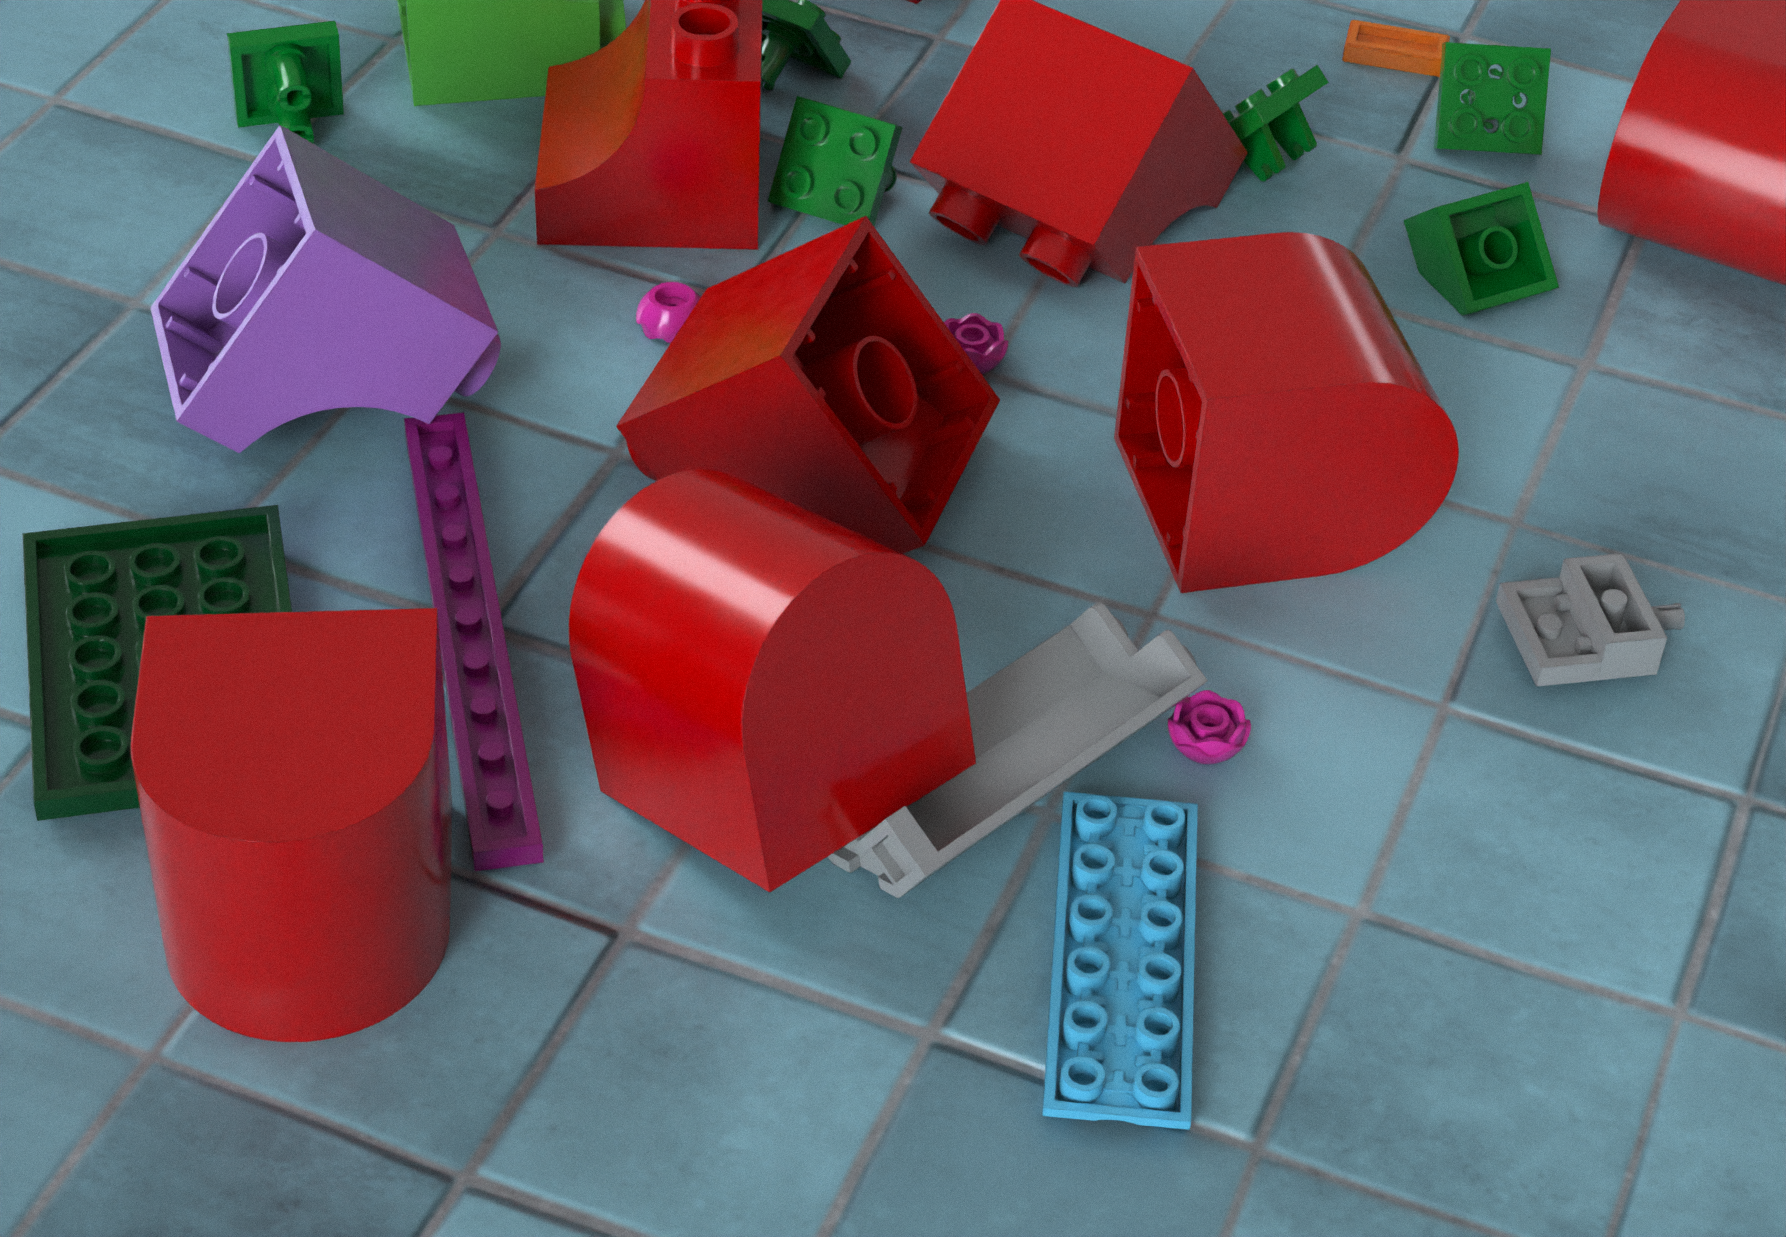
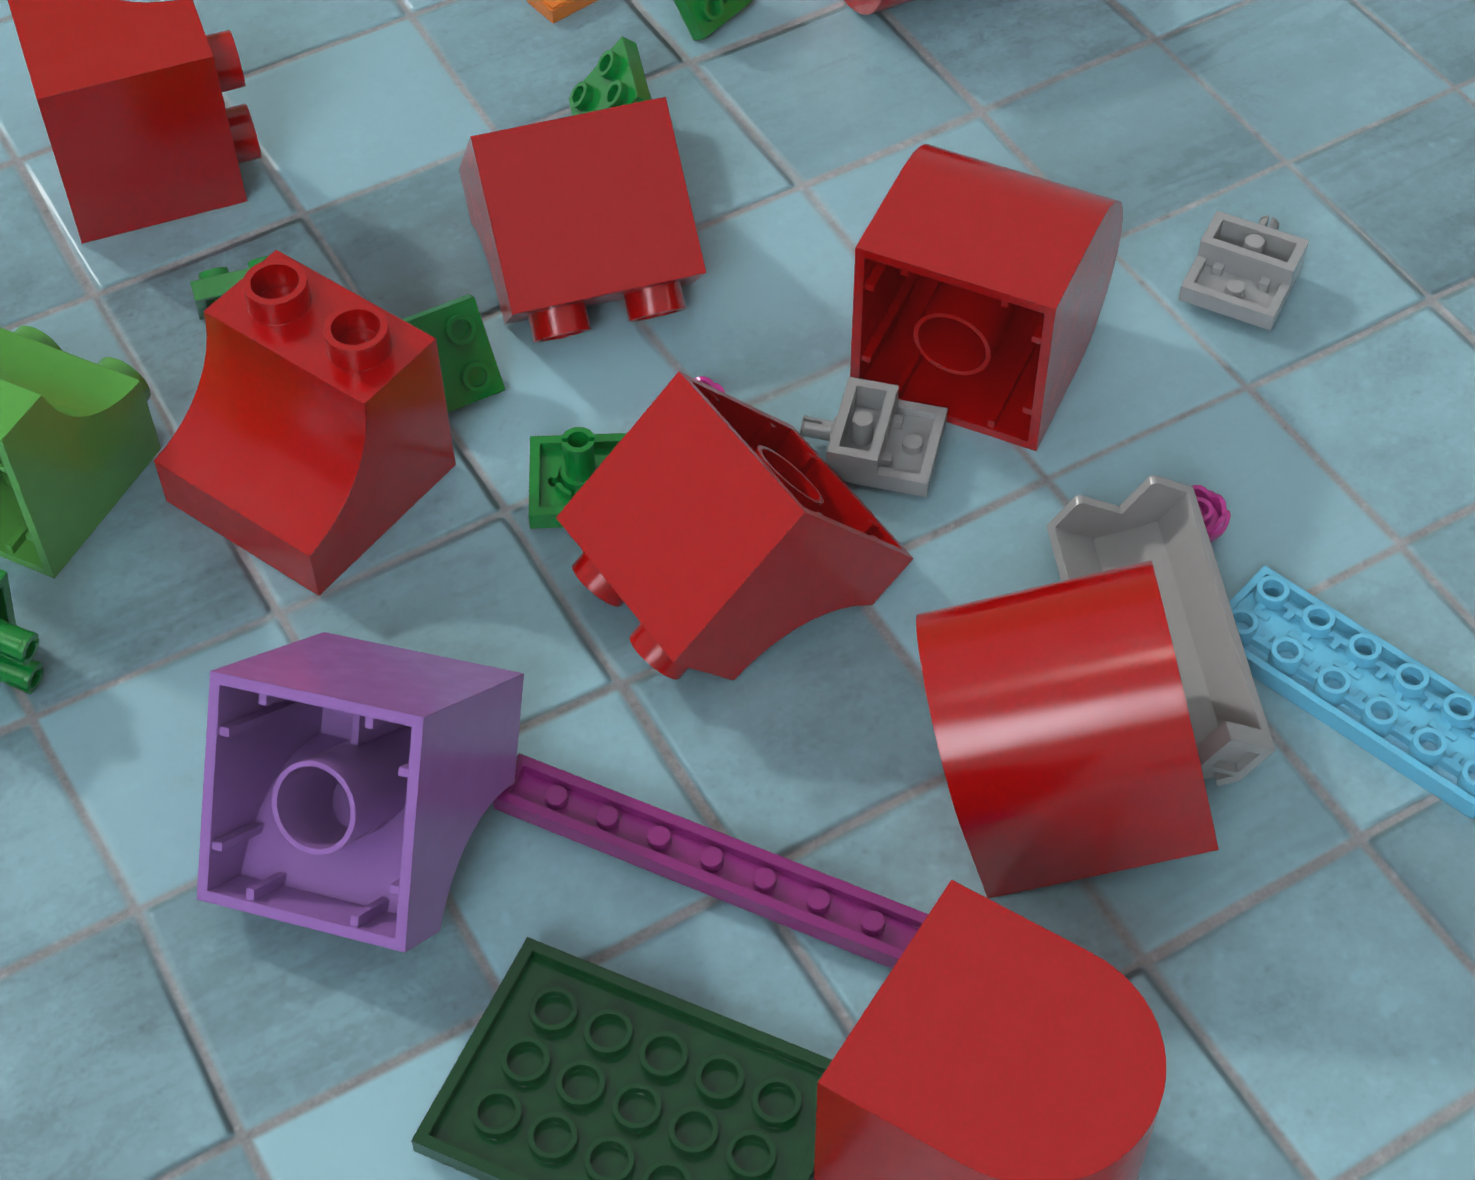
camera: 50 degrees left, 10 degrees up
dark pink plate [636,282,701,343] -> none
green slope [1403,182,1559,316] -> none
none -> light grey plate [800,377,948,497]

